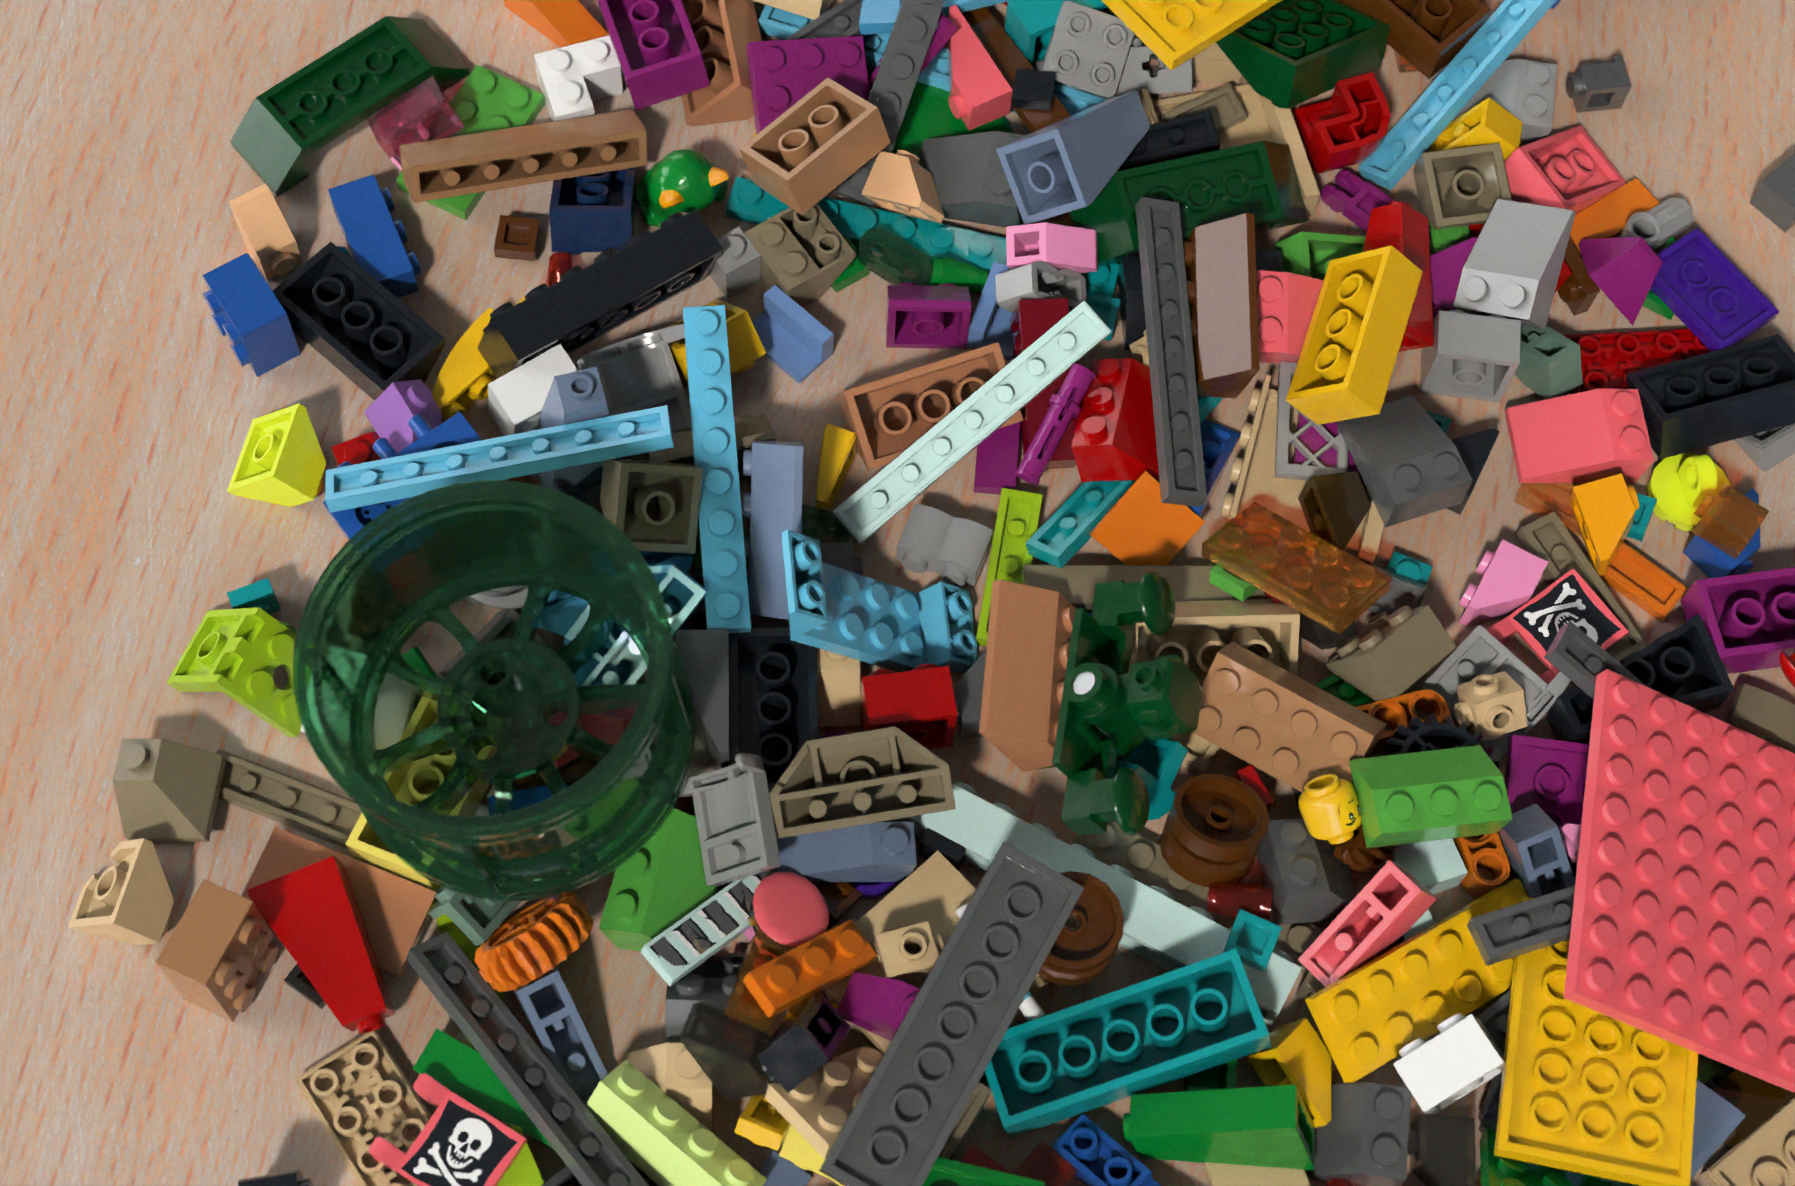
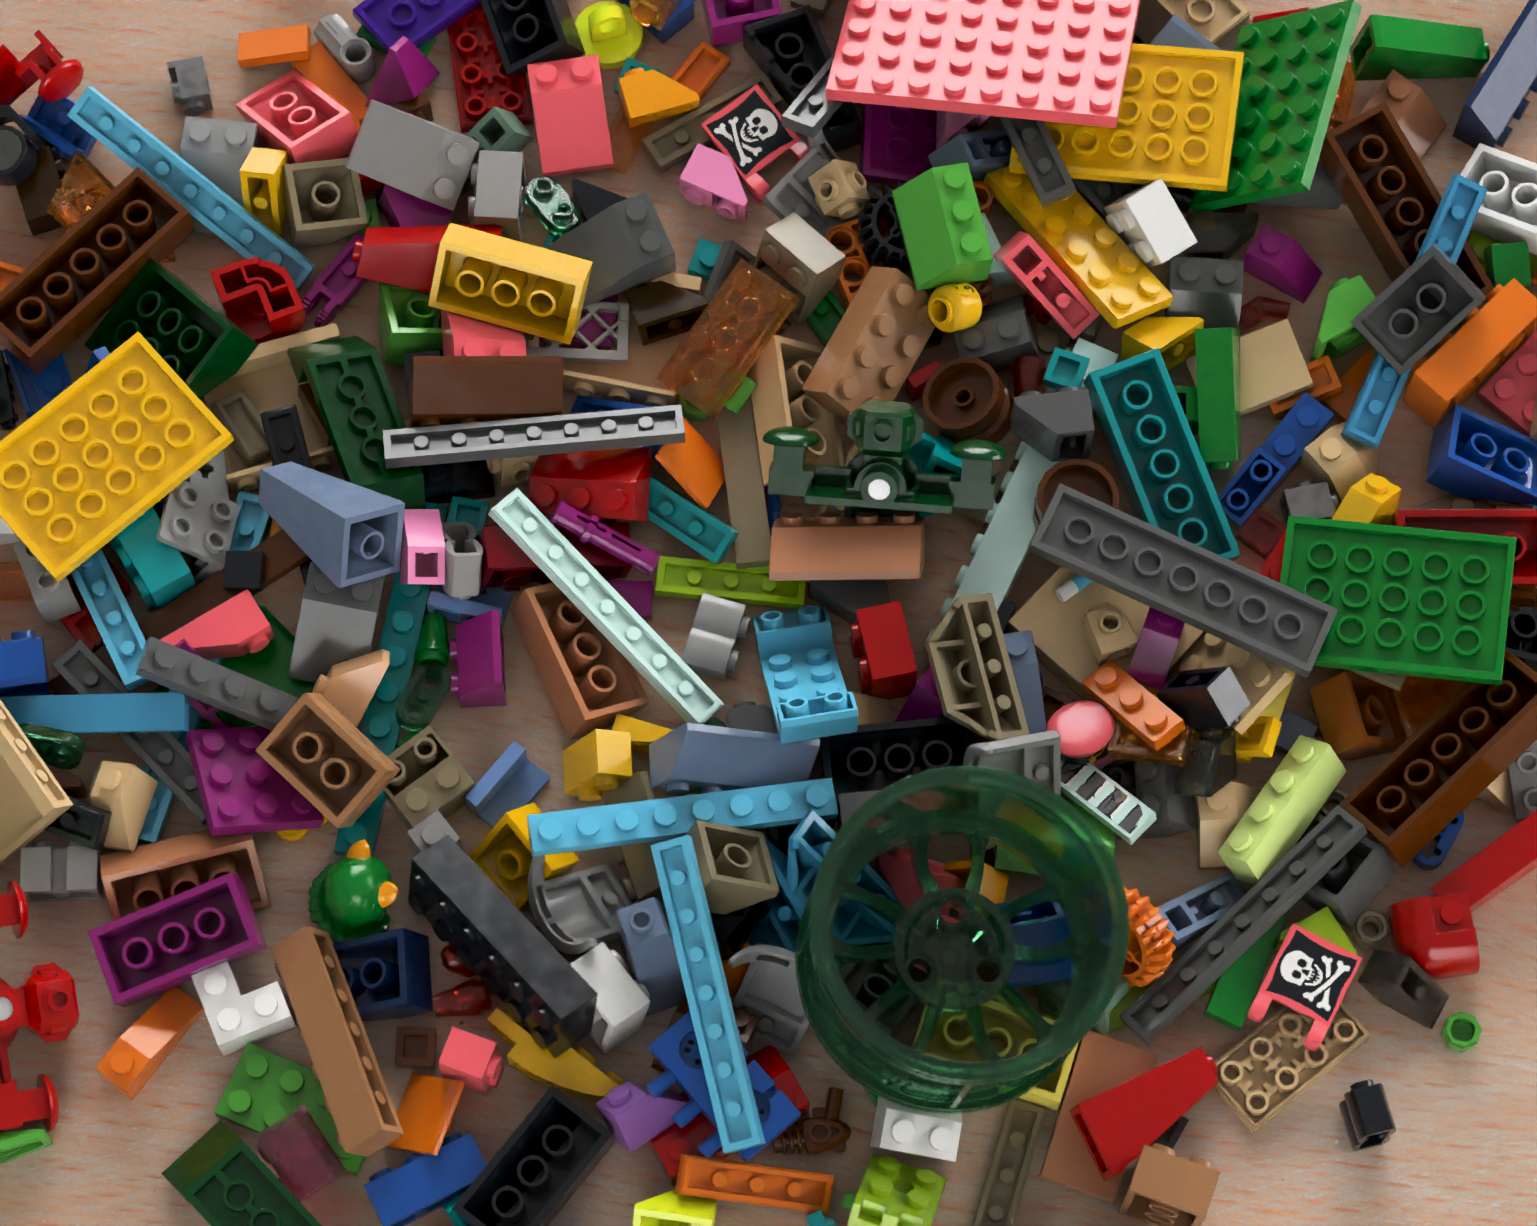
camera: 90 degrees left, 5 degrees up
none -> orange tile [237,24,311,68]
none -> orange piece [385,1074,465,1156]
none -> coral brick [438,1026,504,1096]
none -> clear green plate [525,177,581,236]
none -> yellow brick [562,729,633,801]
none -> orange tile [675,1153,834,1214]
none -> dark grey slope [1009,387,1095,462]

